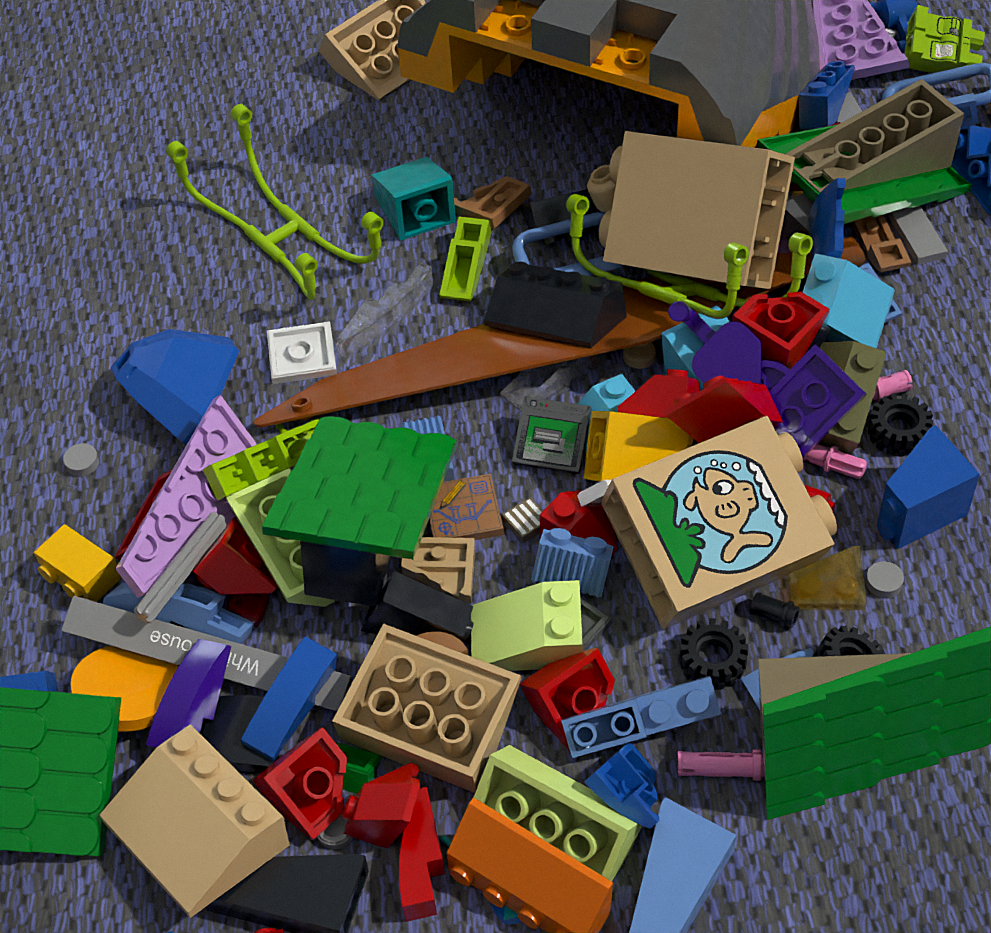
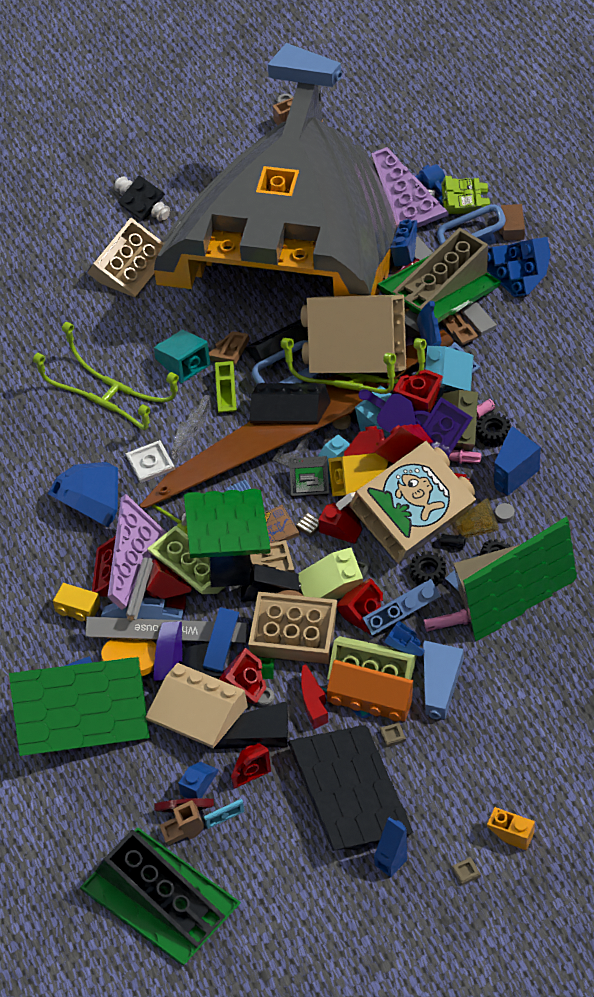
camera: 15 degrees left, 0 degrees up
light grey tile [63,443,99,477] -> none
lime slope [203,419,319,501] -> none
red slope [342,763,420,848] -> none
medium blue brick [531,528,614,598] -> none
tan head [587,165,616,212] -> none

